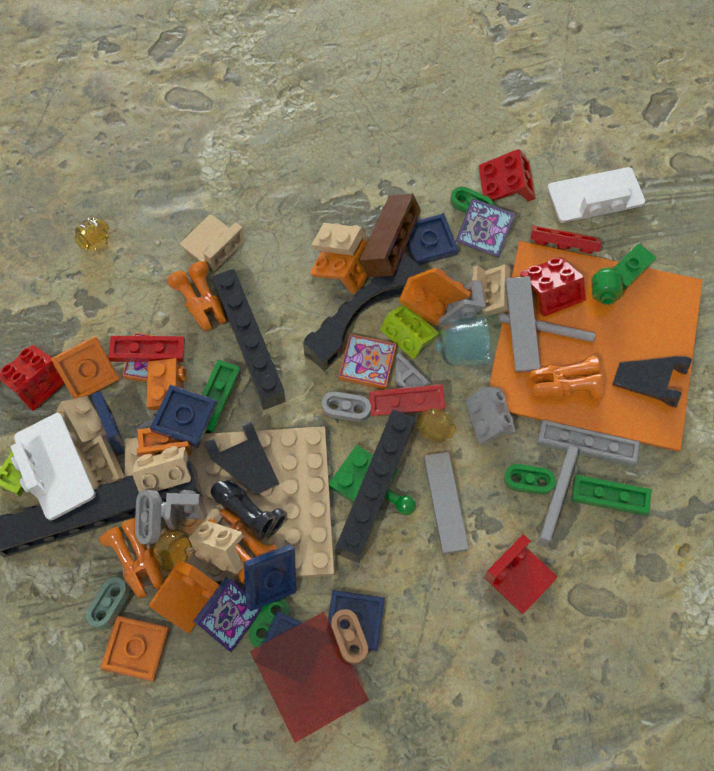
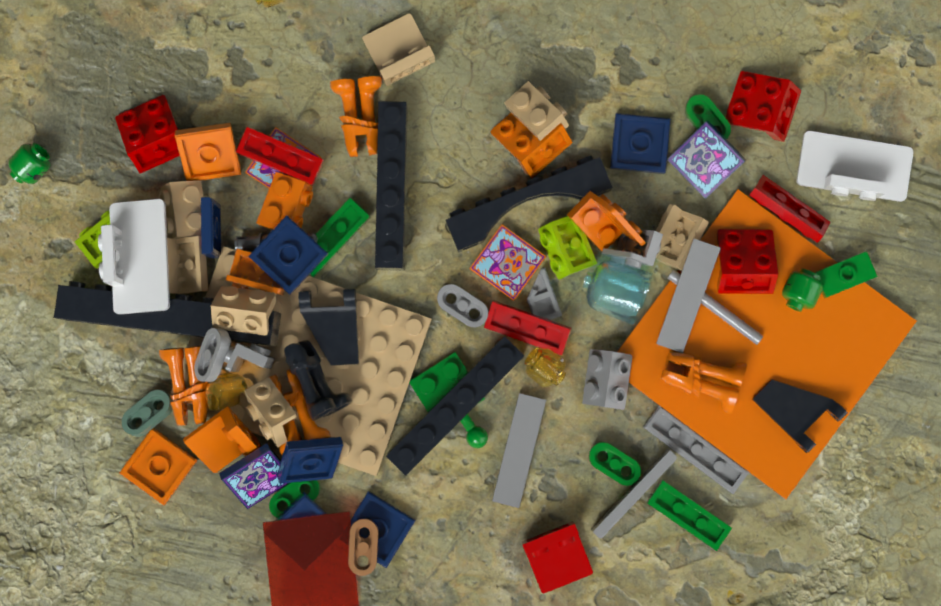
camera: 30 degrees right, 20 degrees up
reddish brown brick [359,193,421,277] -> none

